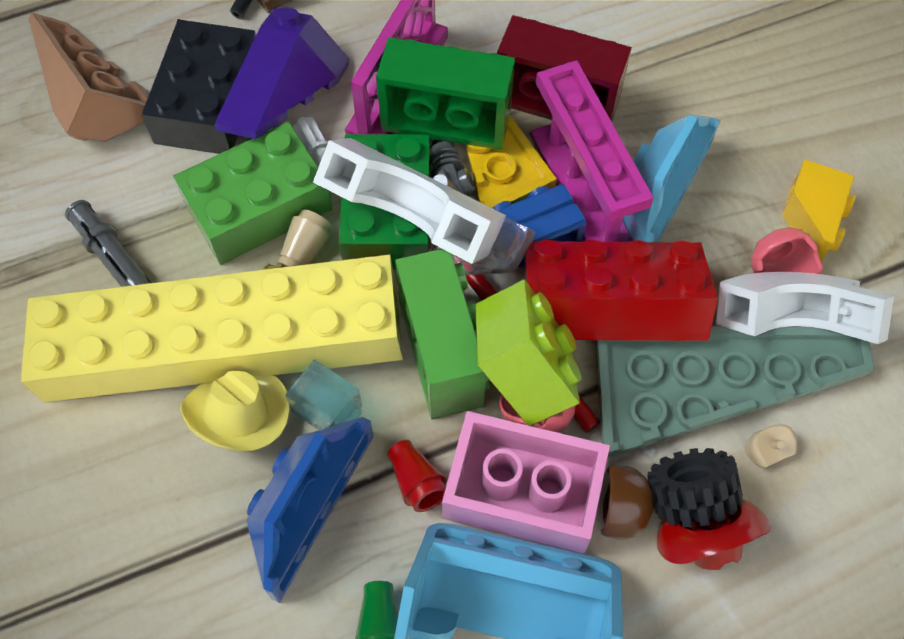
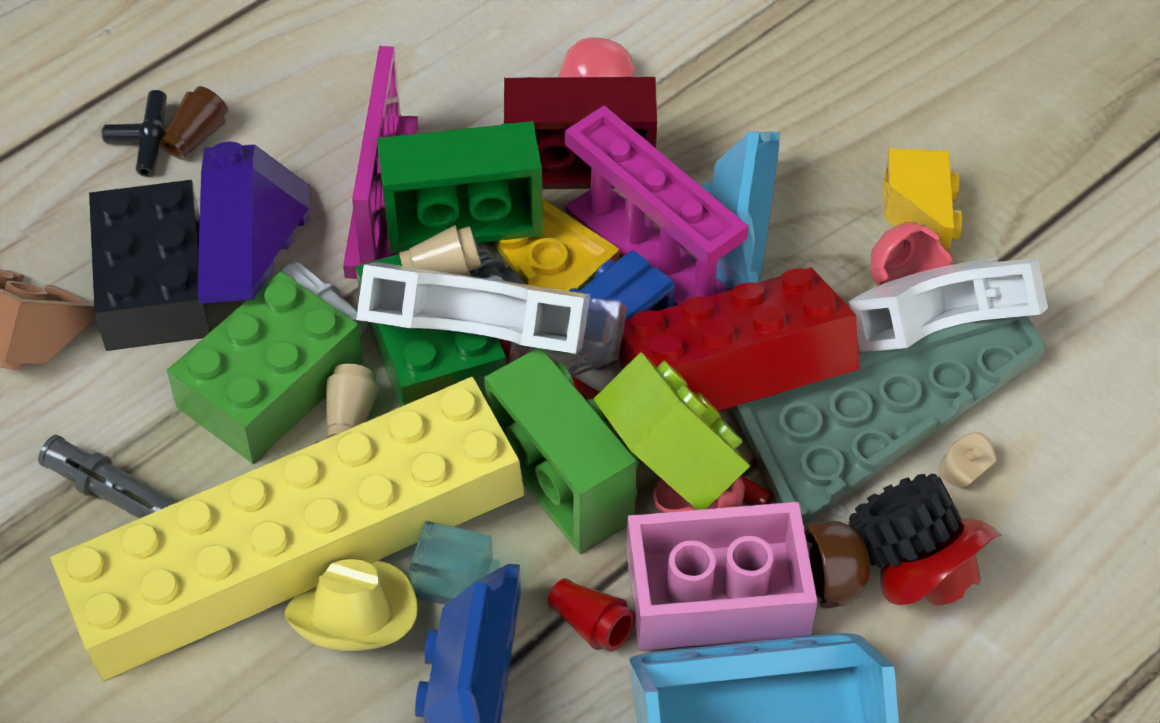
camera: 20 degrees left, 10 degrees down
none -> tan cone [399,225,482,276]
none -> coral hair [558,37,636,77]

